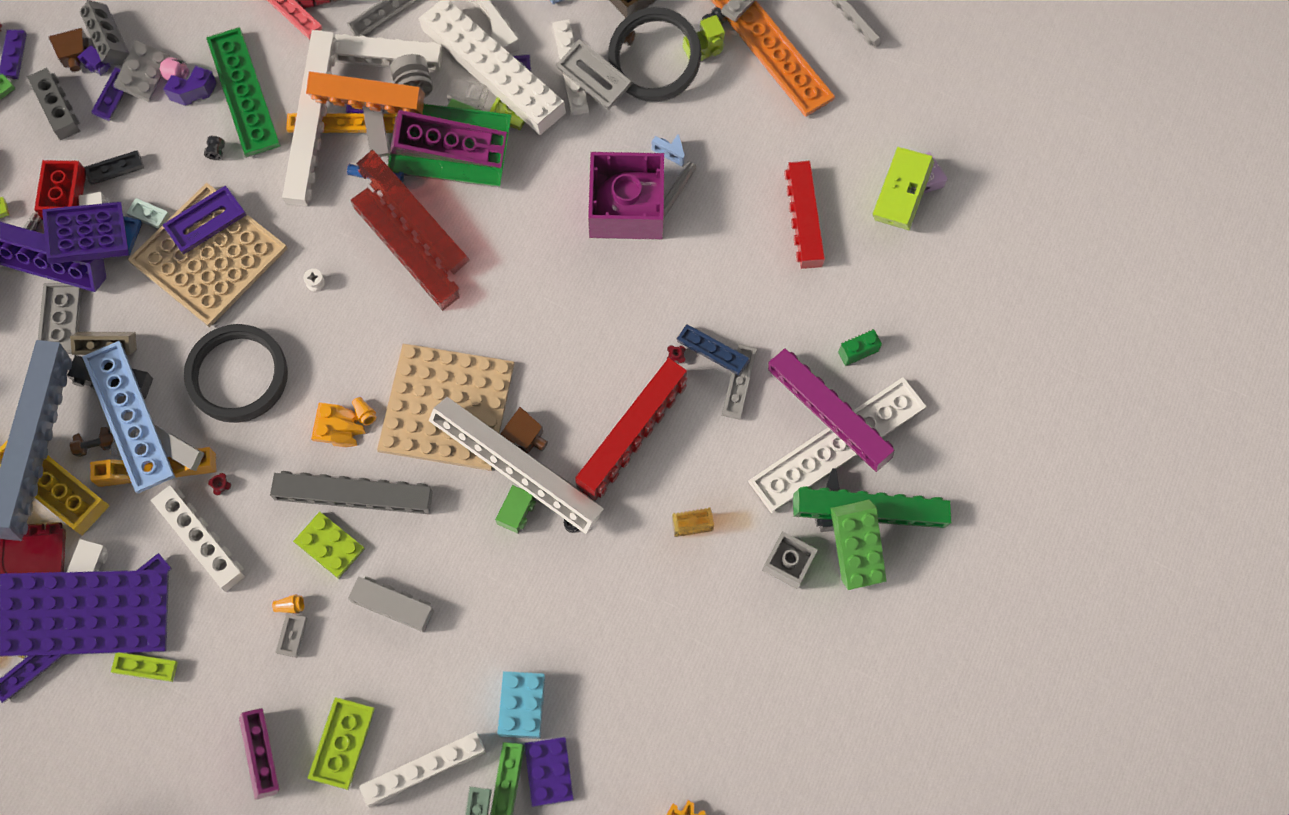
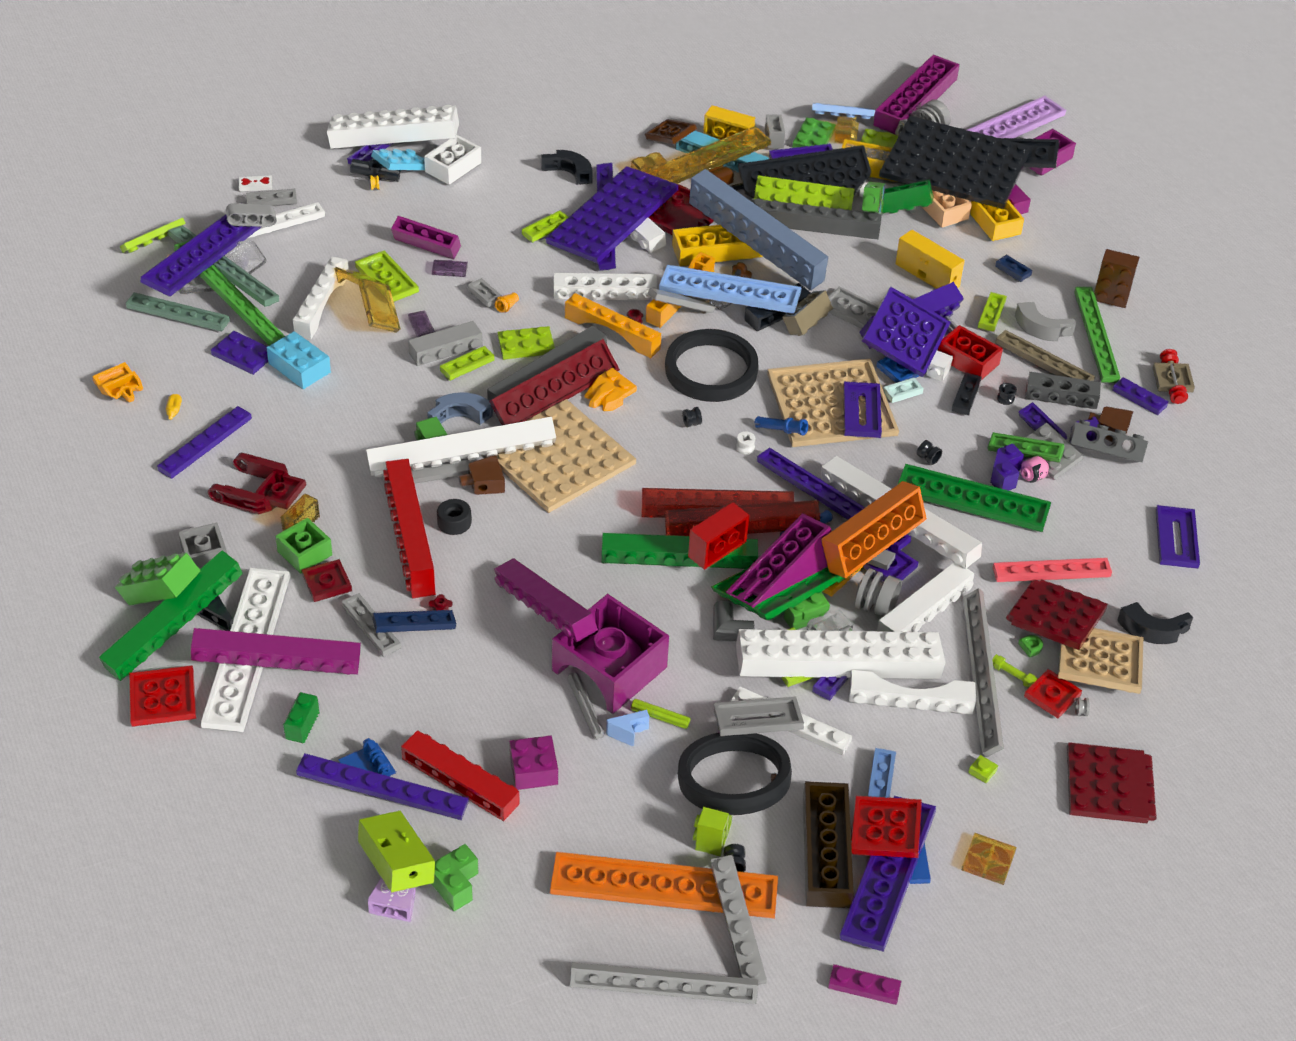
camera: 130 degrees right, 25 degrees down
light orange cone [352,397,377,426] -> none
none -> red plate [129,665,196,727]
none -> dark purple plate [157,406,252,479]
none -> yellow piece [165,394,182,420]
none -> dark red plate [208,452,306,515]
none -> bright green brick [275,517,332,574]
none -> dark purple plate [296,753,469,821]
none -> dark red plate [302,559,352,602]
none -> clear yellow windscreen [334,267,401,333]
none -> blue hinge [338,738,396,776]
none -> clear purple plate [408,310,435,337]
none -> sand blue arch [427,392,493,425]
none -> bright green brick [431,844,479,911]
none -> clear purple plate [432,260,468,277]
none -> black tyre [437,499,472,535]
none -> lime plate [440,346,495,381]
none -> dark red plate [489,339,620,425]
none -> magenta brick [494,558,598,642]
none -> magenta brick [509,735,558,790]
none -> black arch [541,150,593,185]
none -> light orange arch [565,293,661,358]
none -> green brick [601,533,758,569]
none -> lime axle [631,699,691,729]
none -> black wheel [682,407,702,427]
none -> red brick [688,502,749,570]
none -> dark grey brick [713,600,754,641]
none -> blue pin [755,416,808,436]
none -> dark purple plate [757,448,911,552]
none -> bright green tile [988,432,1065,463]
none -> dark tan plate [995,330,1095,381]
none -> black wheel [997,383,1017,405]

